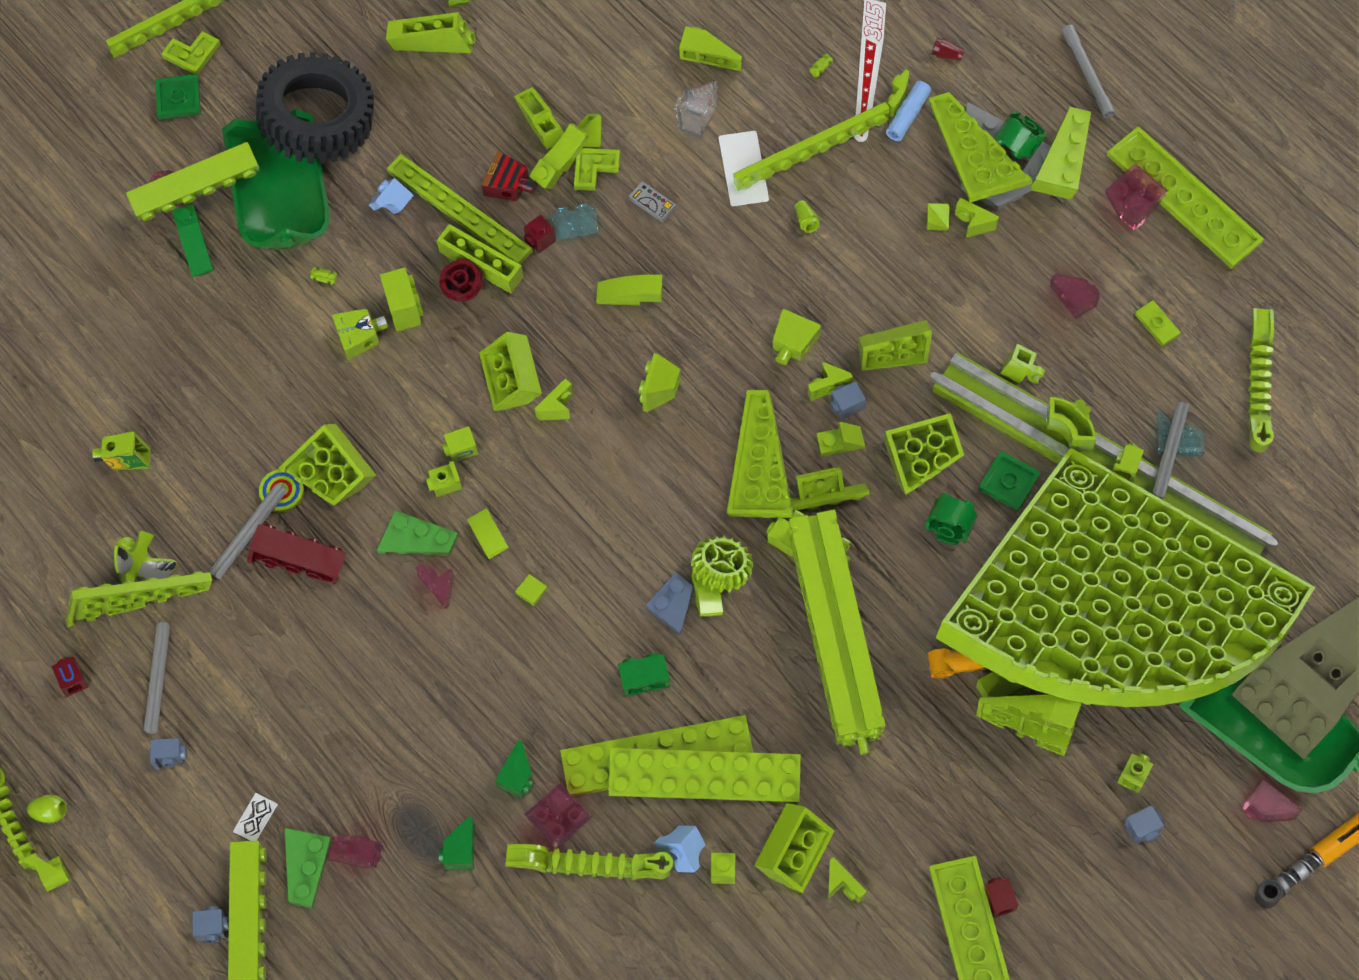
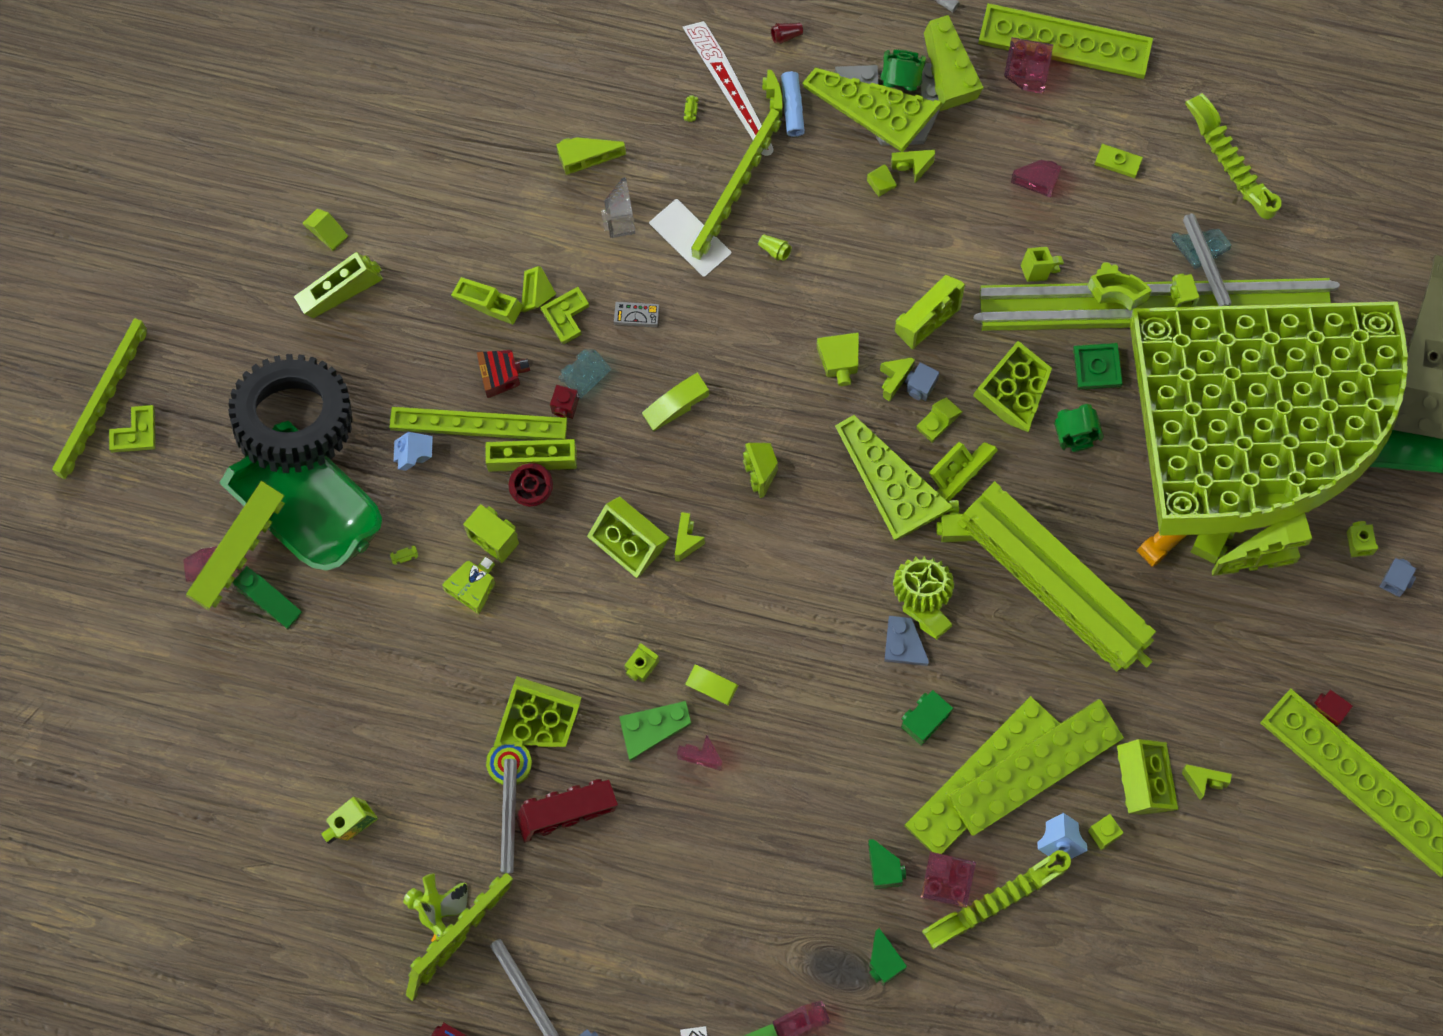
camera: 35 degrees left, 5 degrees up
green plate [155,74,201,120] -> none
lime brick [442,426,478,463] -> none
lime tile [515,574,548,606] -> none
lime slope [529,123,590,189] -> none

